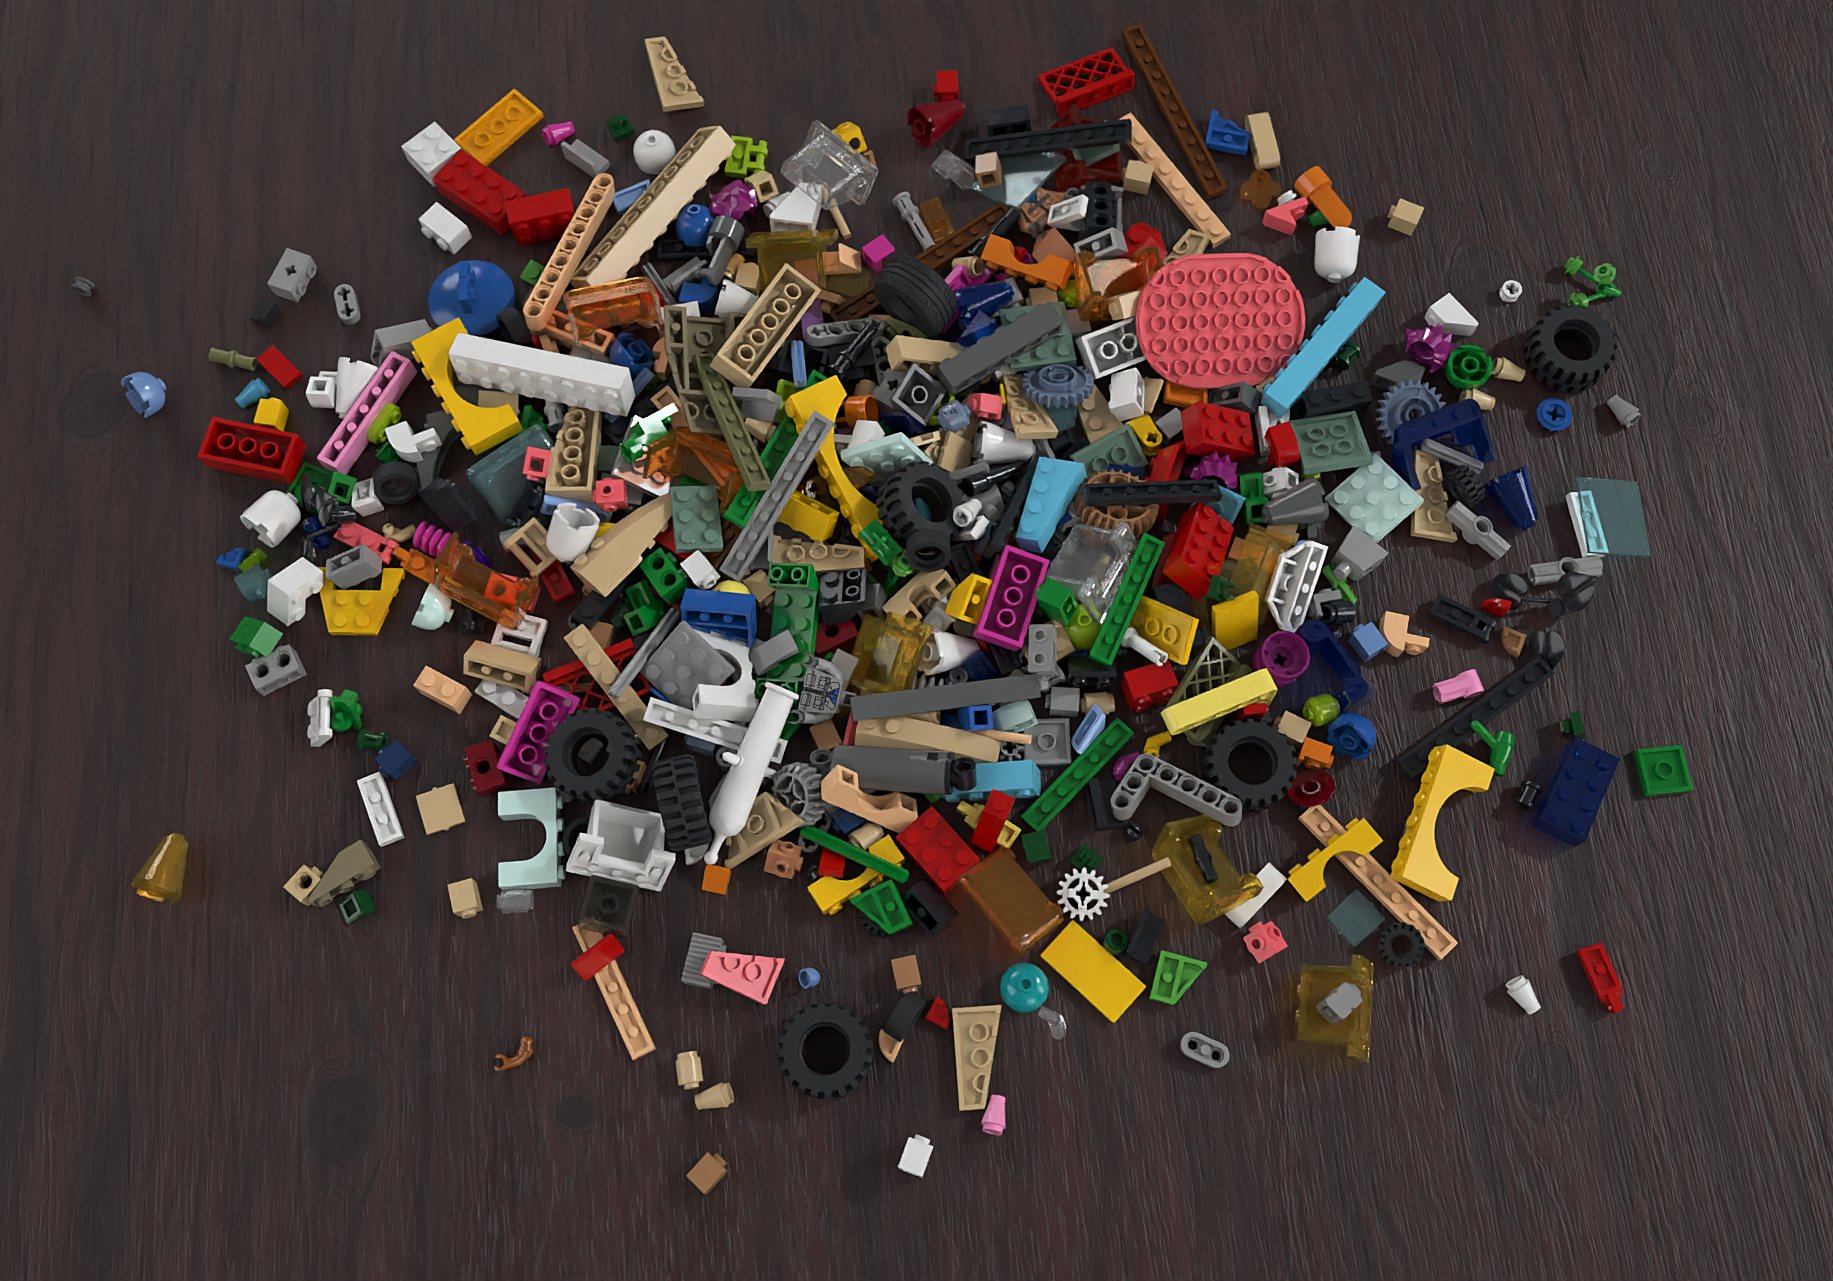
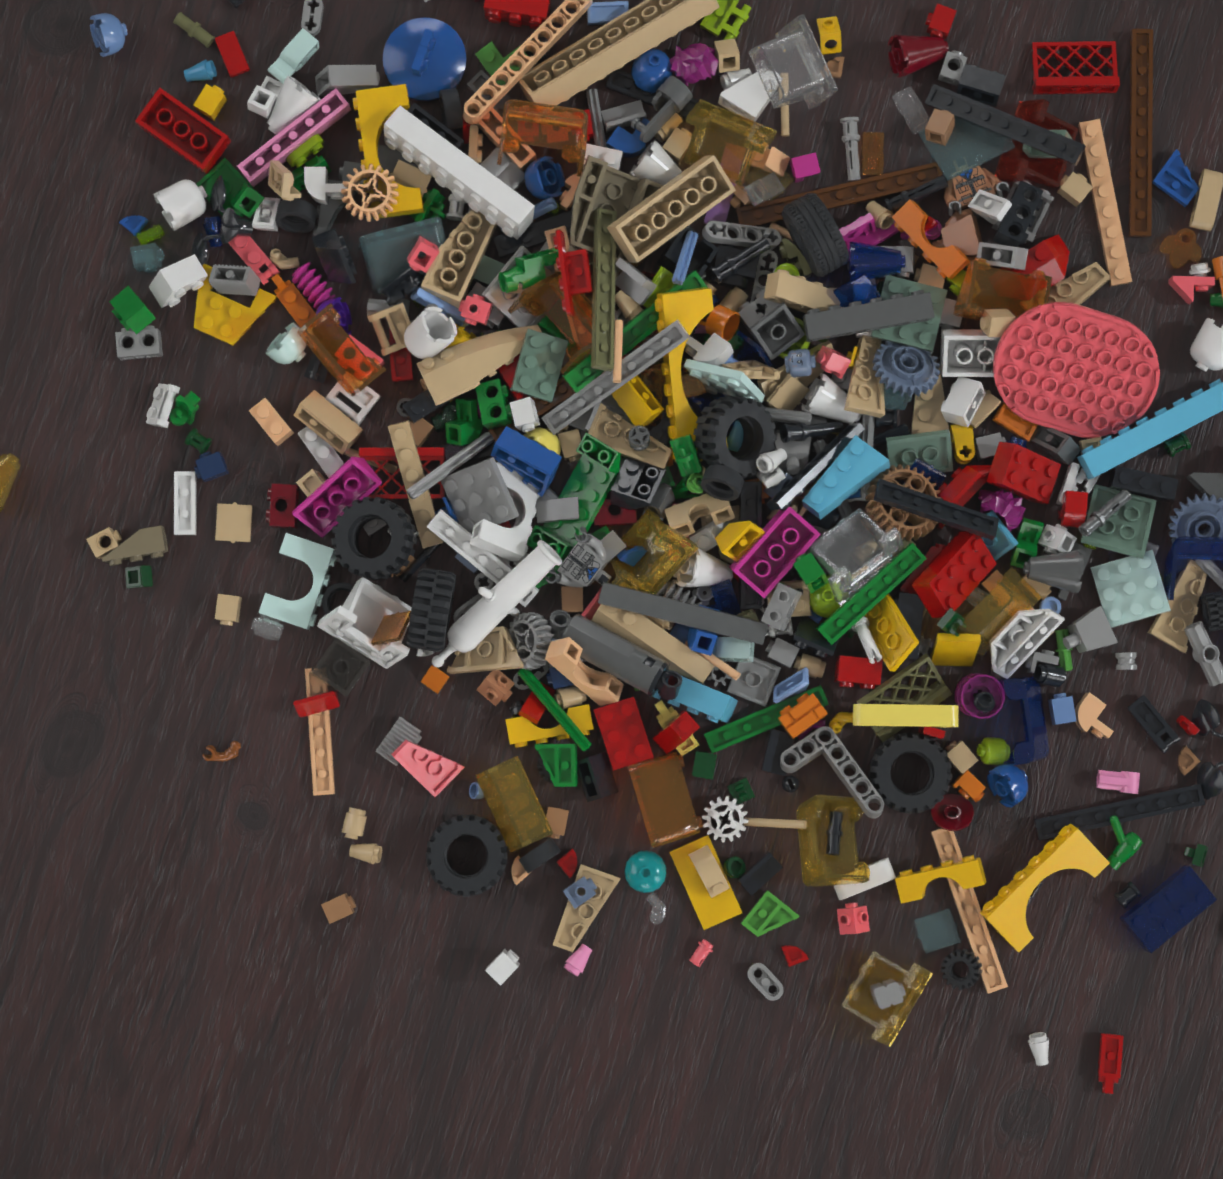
camera: 20 degrees right, 15 degrees up
none -> light aqua piece [268,28,320,84]
none -> tan bracket [268,160,301,201]
none -> light nougat gear [341,164,399,222]
none -> clear orange piece [371,611,411,646]
none -> clear yellow slope [475,755,553,852]
none -> red bracket [553,229,593,317]
none -> sand blue brick [563,876,597,909]
none -> light nougat bar [613,320,623,383]
none -> blue tile [617,546,647,567]
none -> dark grey wheel [629,425,650,451]
none -> tan brick [689,845,730,898]
none -> coral pin [689,939,713,967]
none -> clear slope [743,172,785,207]
none -> orange brick [778,693,828,739]
none -> red tile [781,945,809,967]
none -> light grey brick [937,50,967,86]
none -> black plate [973,692,995,713]
none -> dark grey pin [1078,489,1132,537]
none -> light grey wheel [1115,652,1137,670]

